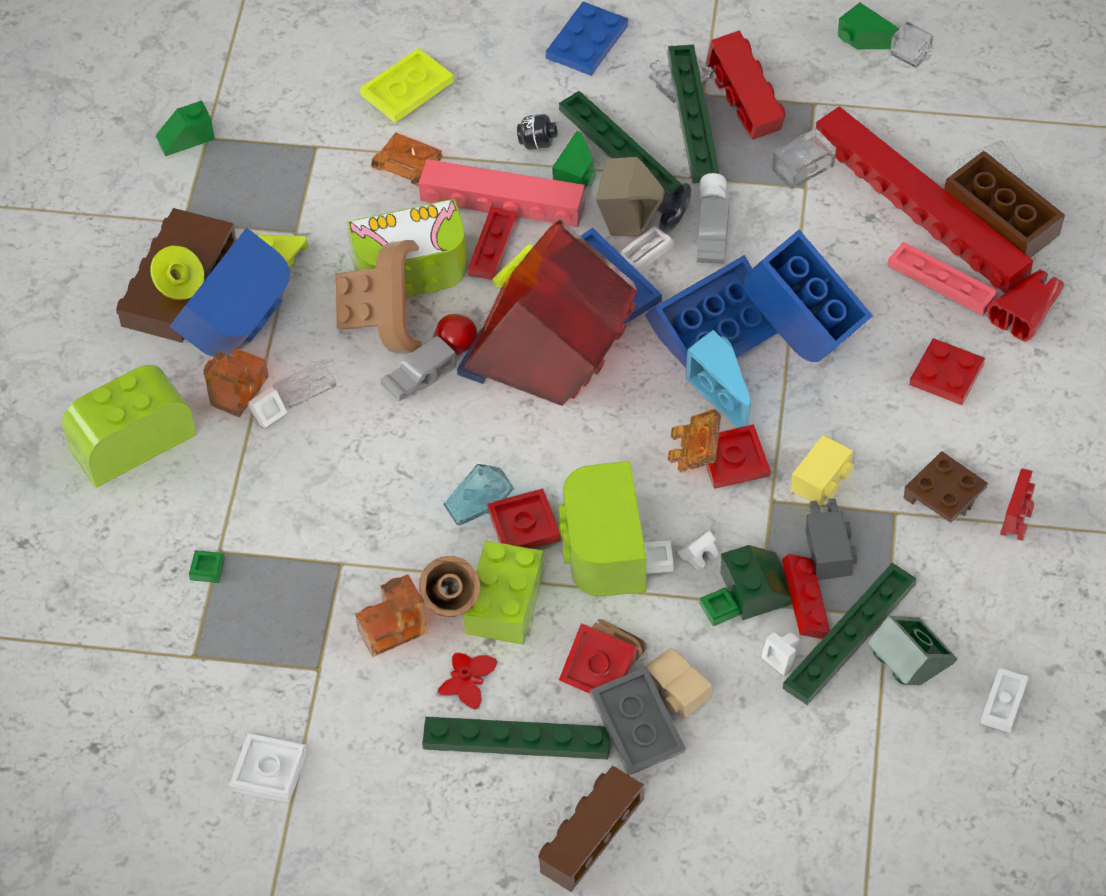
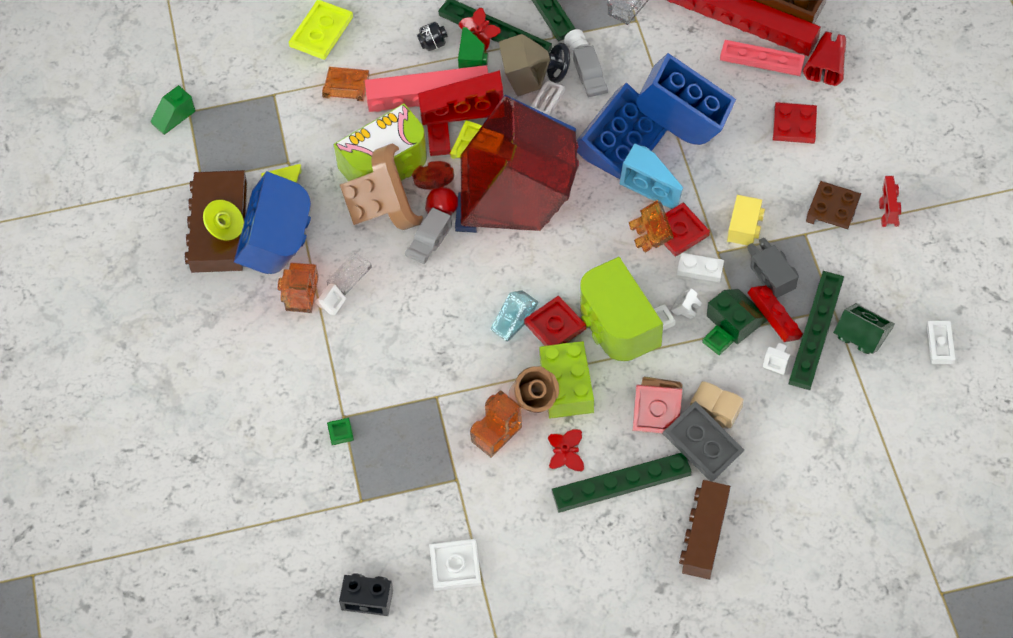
camera: 20 degrees left, 5 degrees up
lime brick [62,365,196,488] -> none
none -> black brick [339,573,393,616]
none -> clear red tile [412,161,455,190]
none -> red wedge [418,70,504,125]
none -> red piece [459,7,501,52]
none -> white plate [677,253,724,282]

